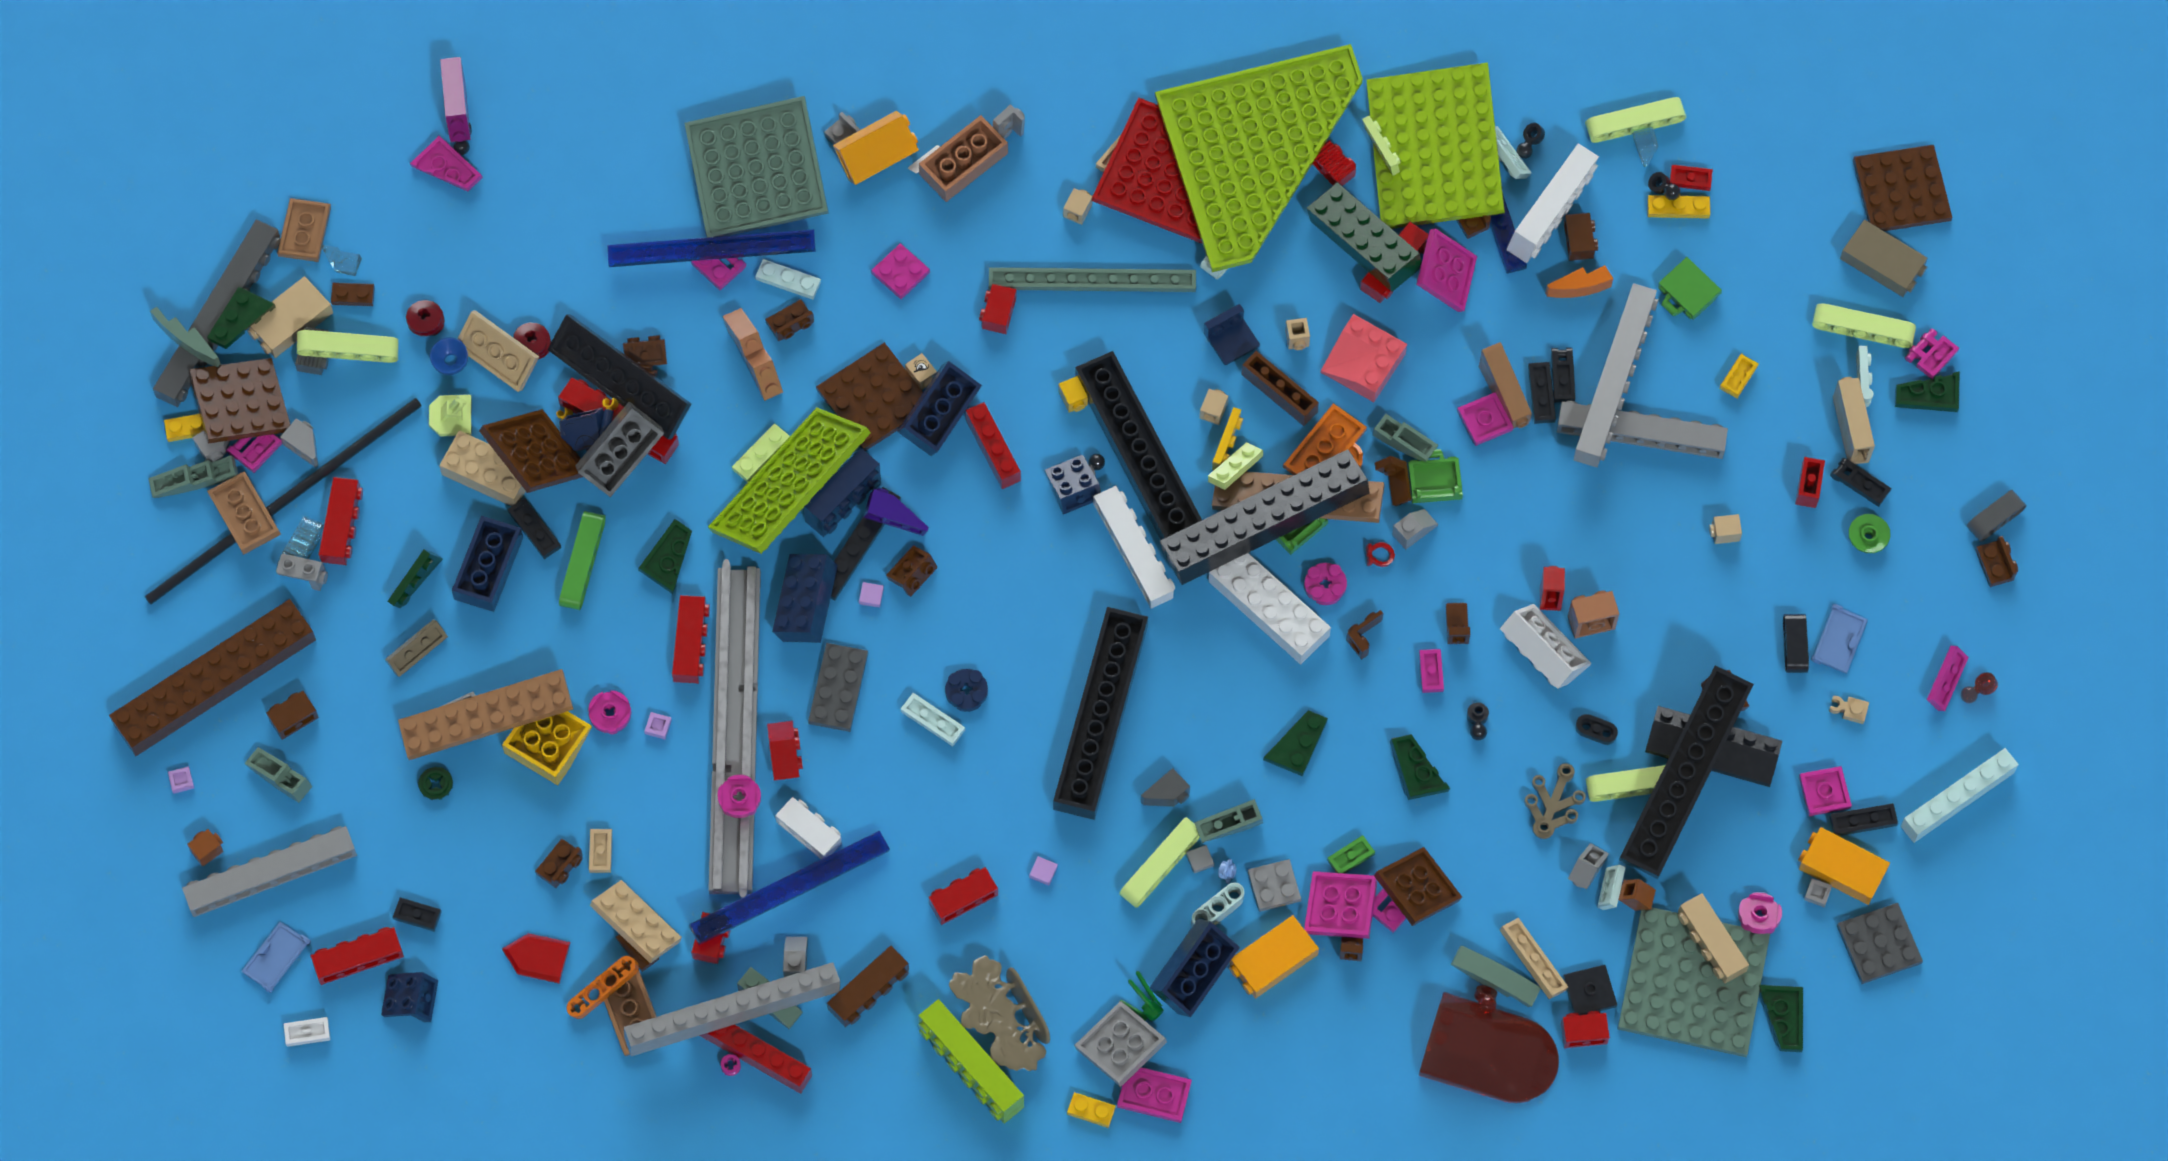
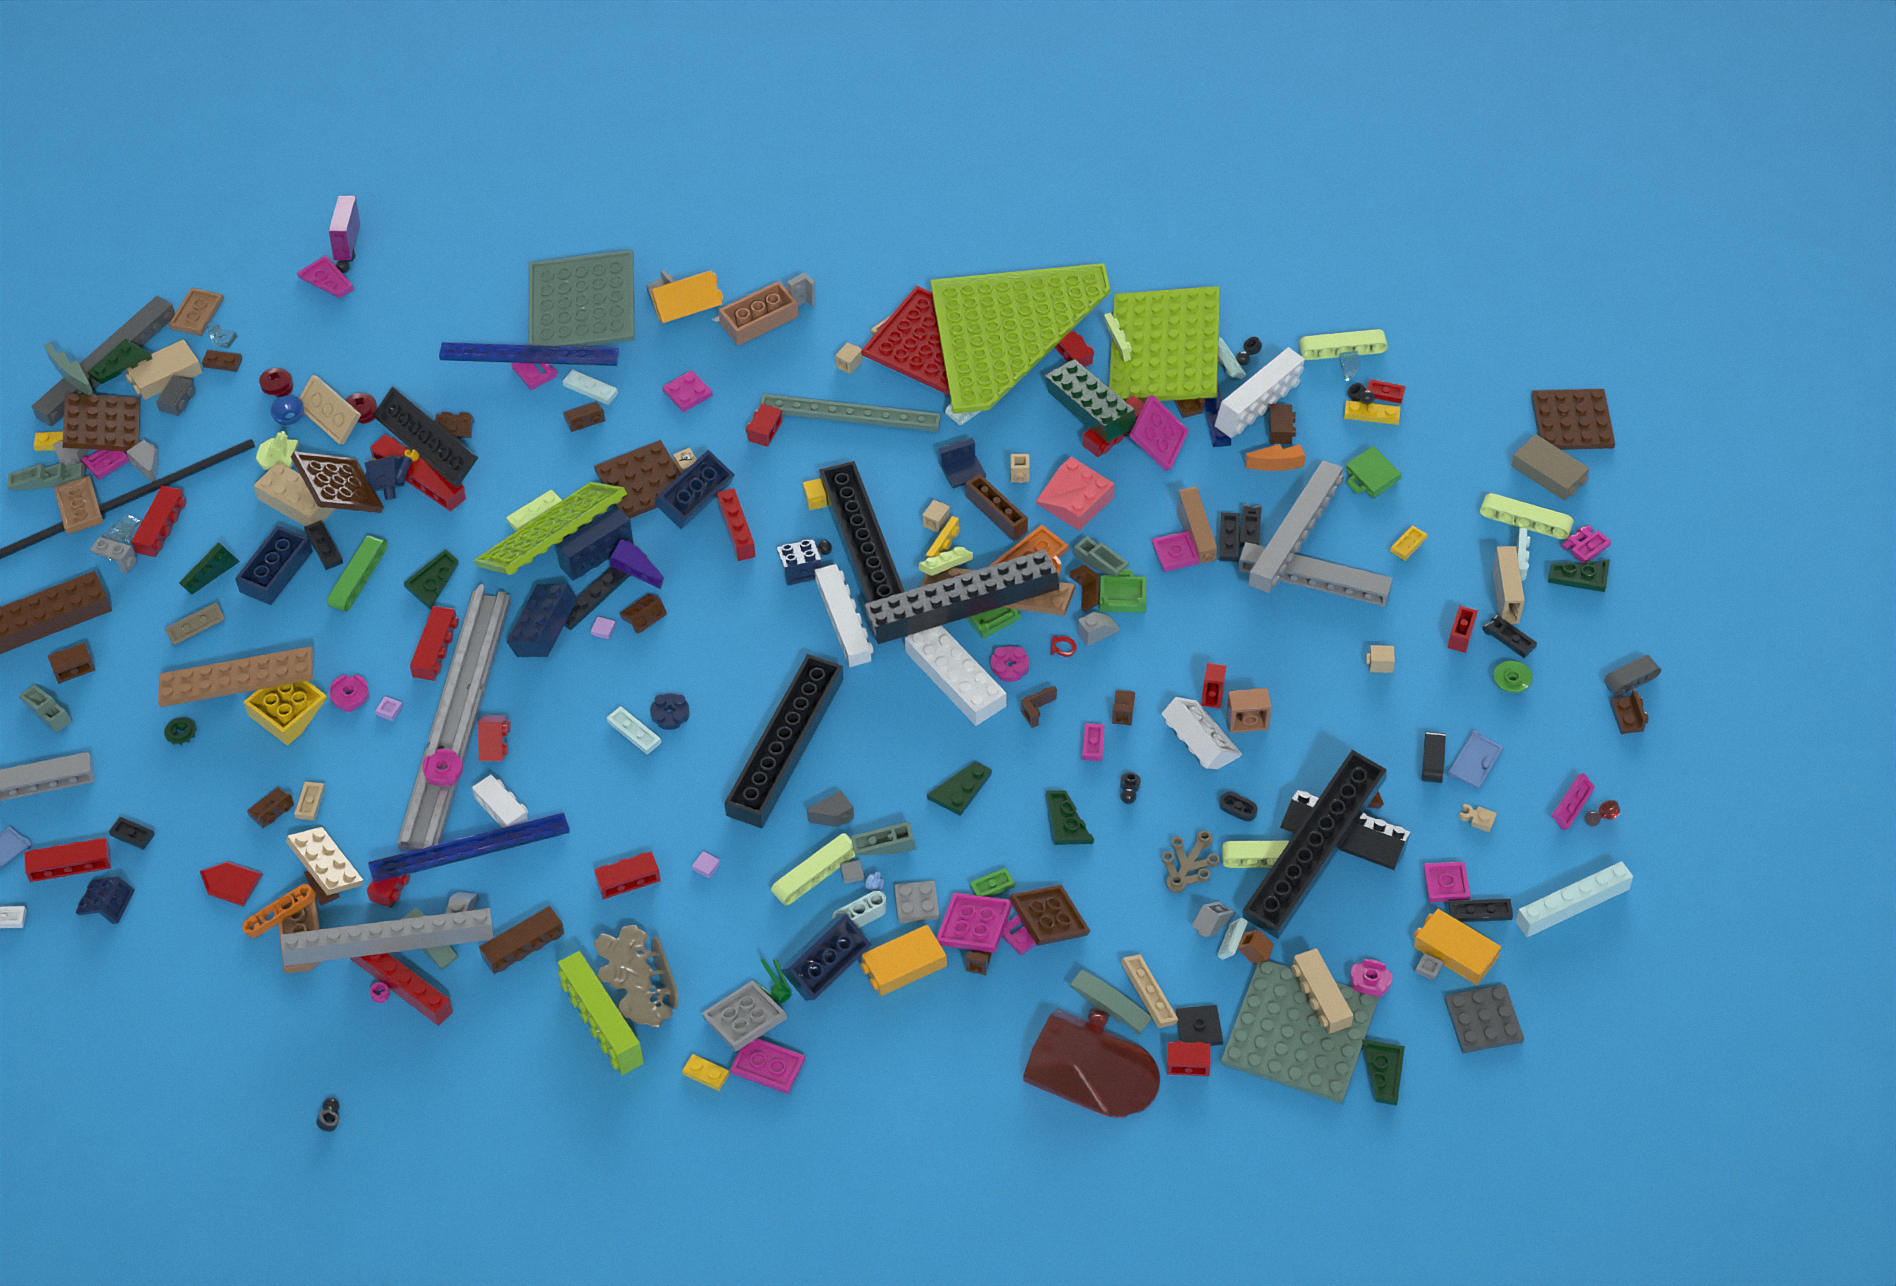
camera: 10 degrees right, 15 degrees down
yellowish green beam [297,330,398,363] -> none
dark grey brick [575,402,664,497] -> none
nougat arch [722,308,783,401] -> none
dark grey plate [808,643,868,732] -> none

